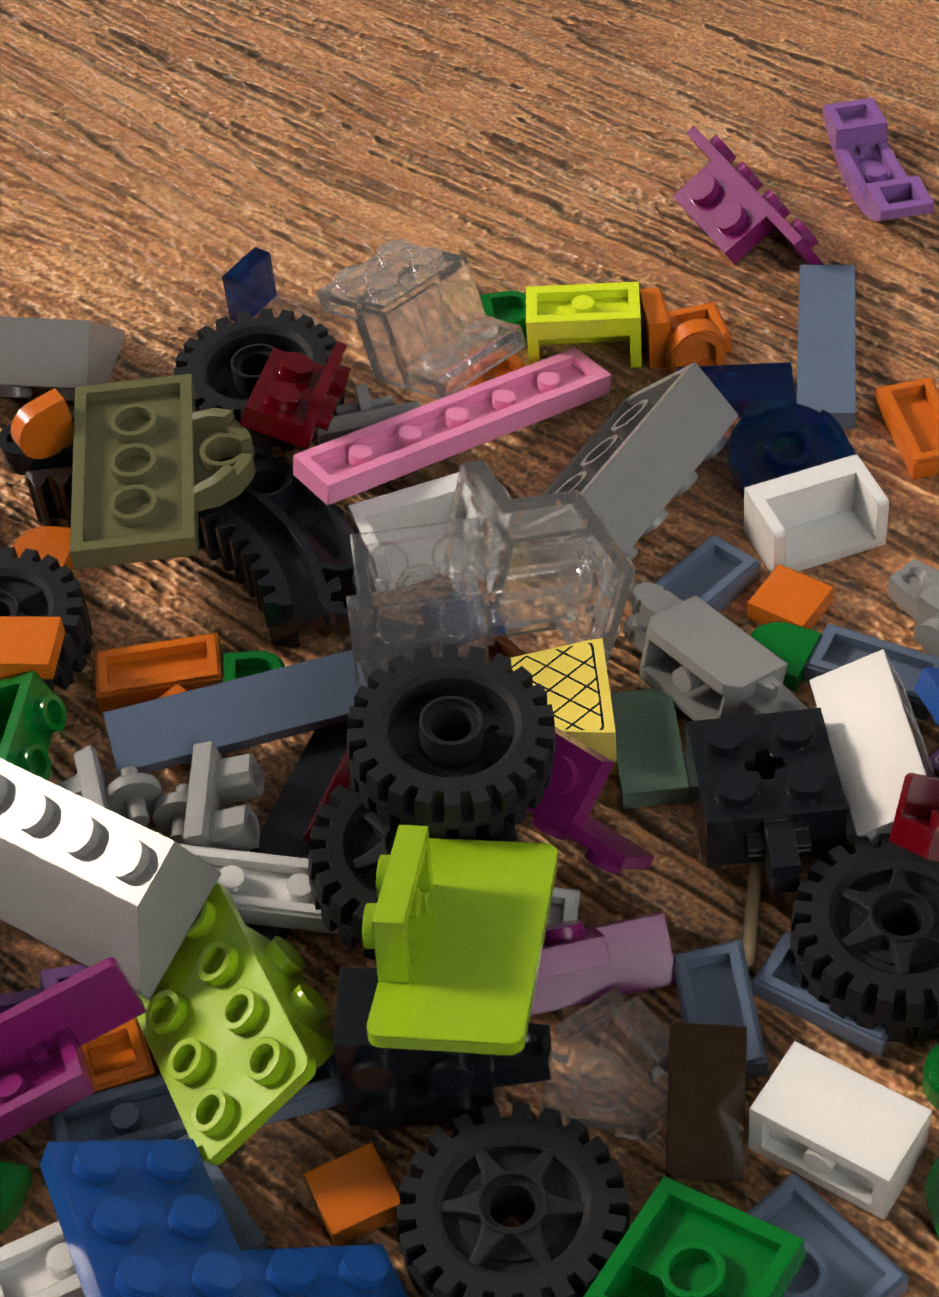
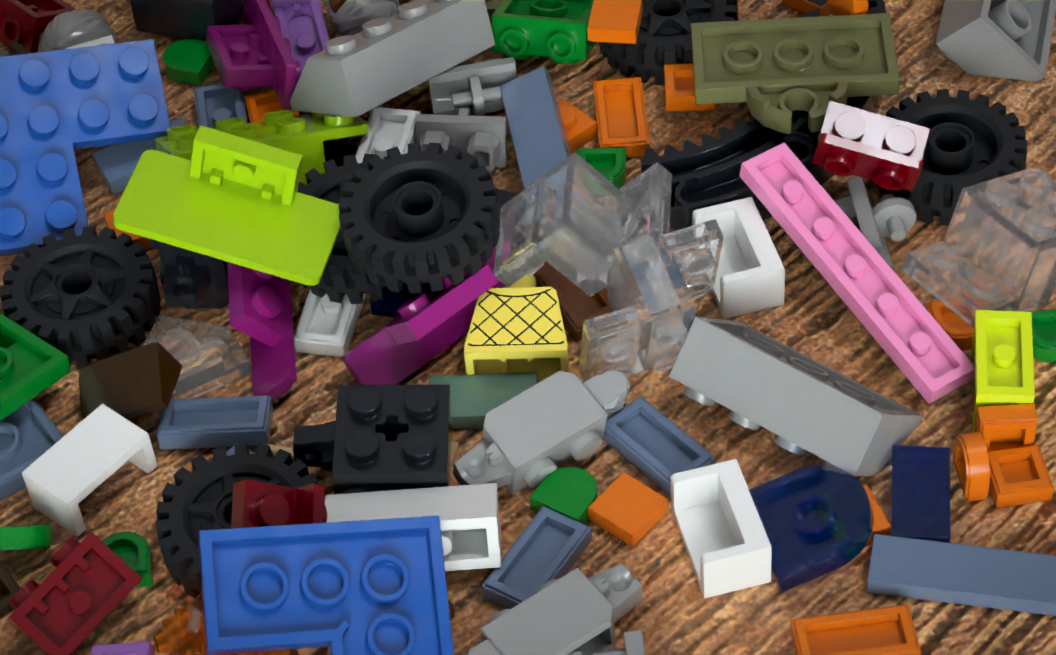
camera: 95 degrees right, 0 degrees up
none -> orange plate [664,63,715,112]

